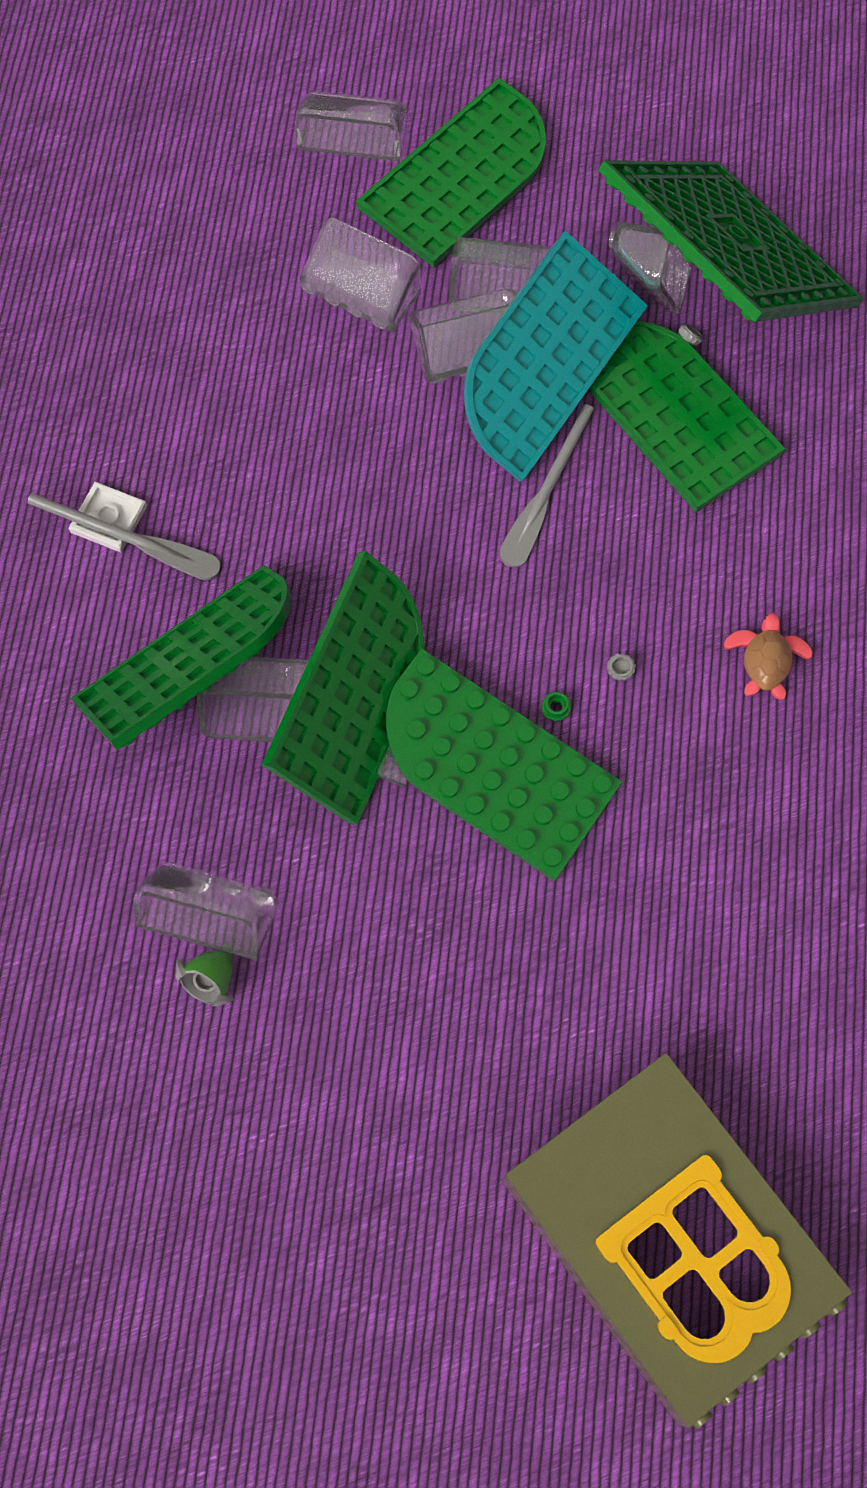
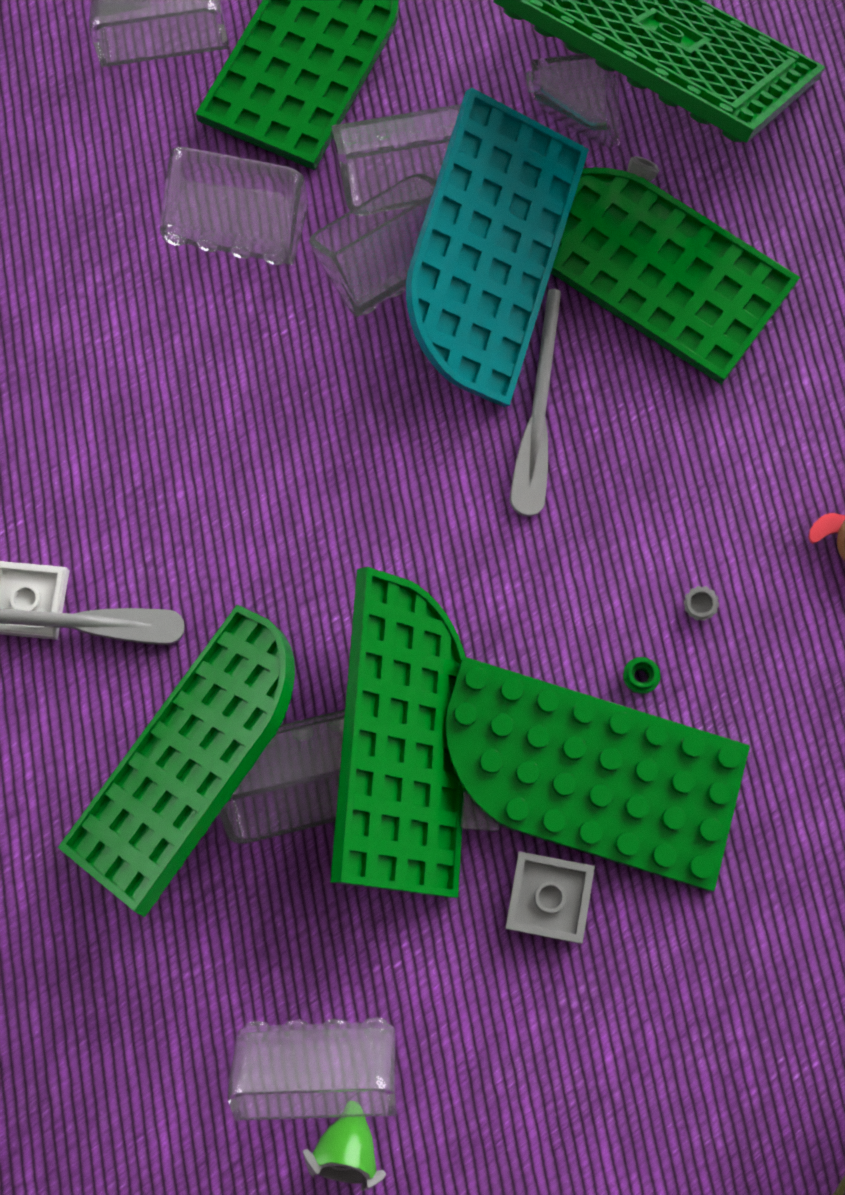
camera: 15 degrees left, 5 degrees up
none -> light grey plate [505,851,595,944]

